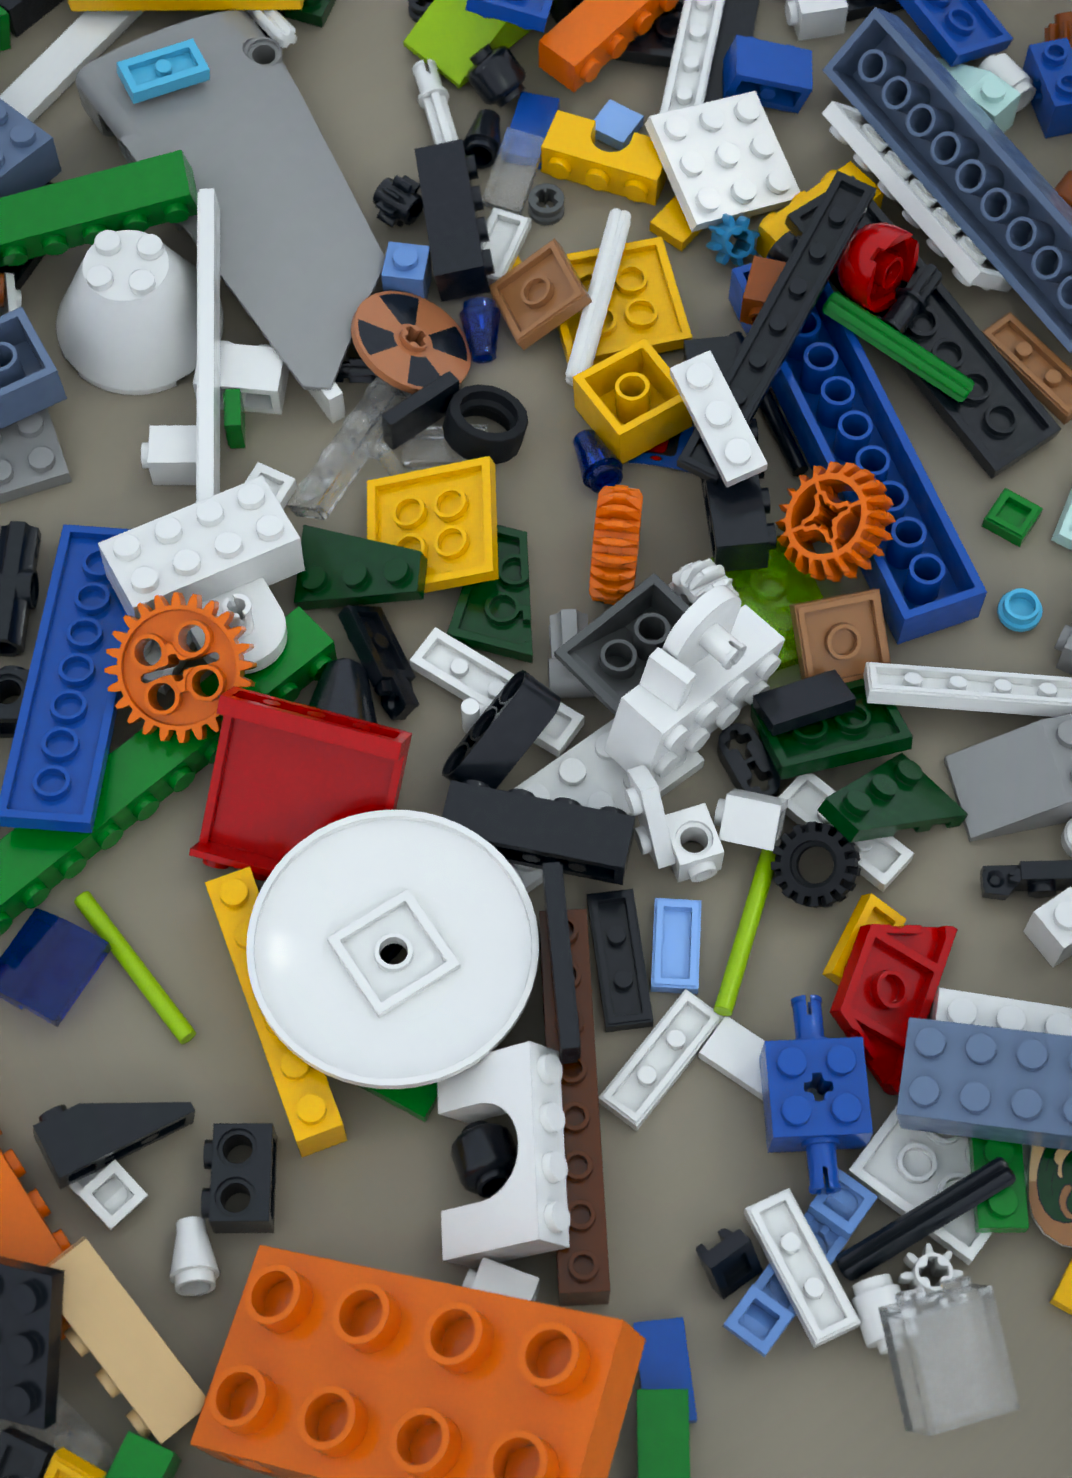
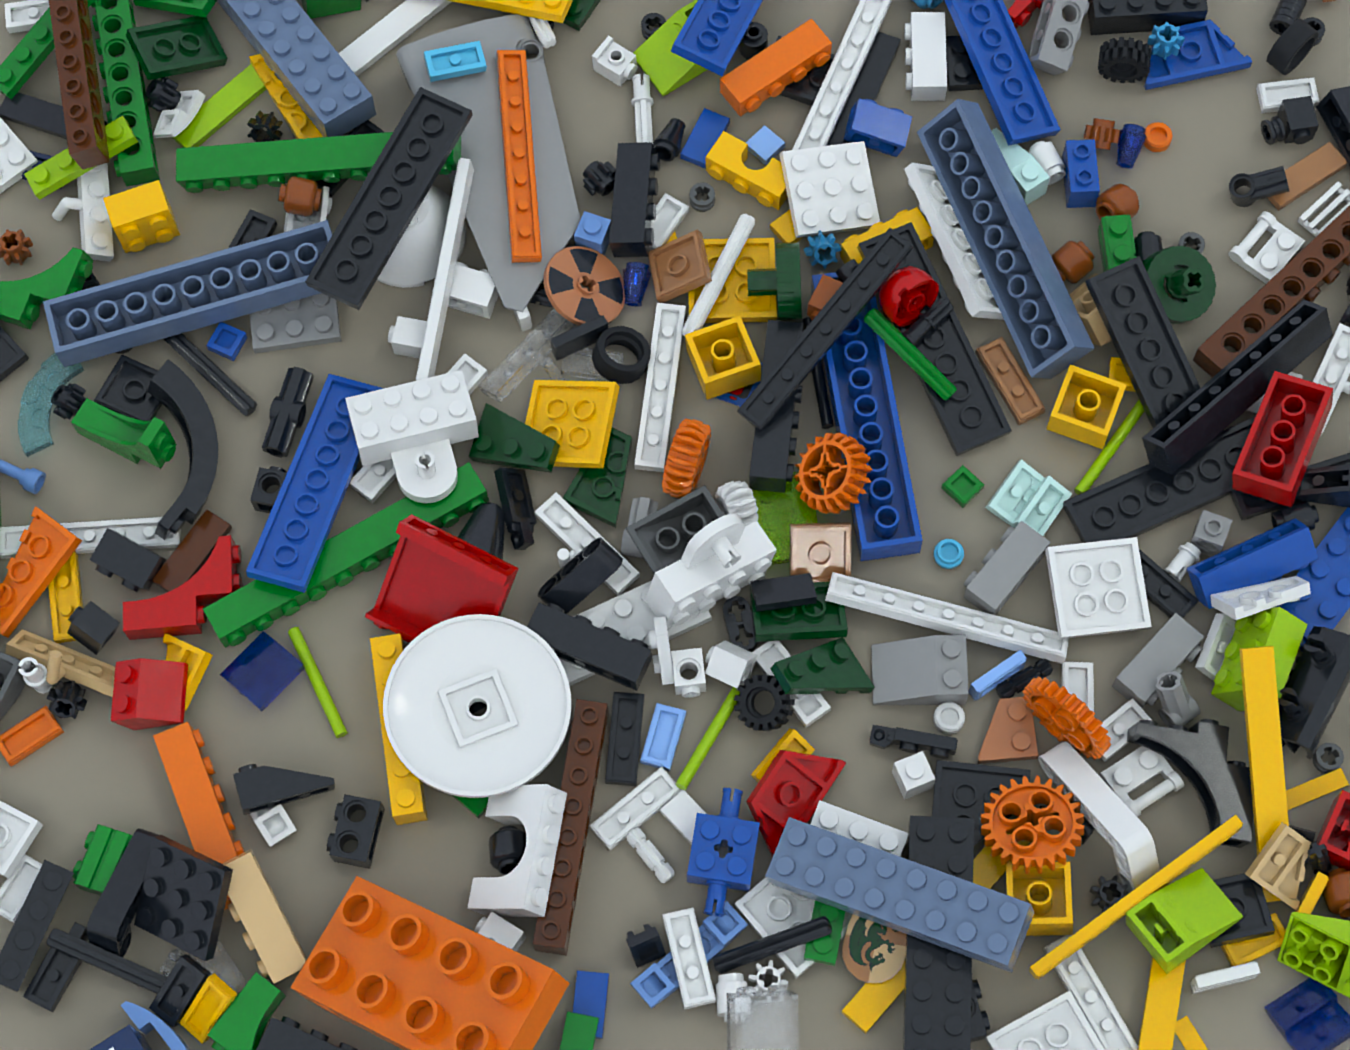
camera: 15 degrees right, 5 degrees up
orange gear [104,592,257,743] -> none
white cone [169,1216,220,1296] -> none
green tile [223,389,246,449] -> none
black head [467,44,526,107] -> none
clear tile [482,127,545,215] -> none
black tile [543,862,581,1064] -> none
clear blue cone [573,429,623,493] -> none
white tile [639,647,697,711] -> none
white plate [670,350,768,488] -> none
none -> black plate [305,87,473,310]
none -> orange tile [496,50,542,263]
none -> white brick [592,35,638,87]
none -> white axle [626,827,675,883]
none -> white plate [634,303,686,472]
none -> dark green piece [747,242,802,320]

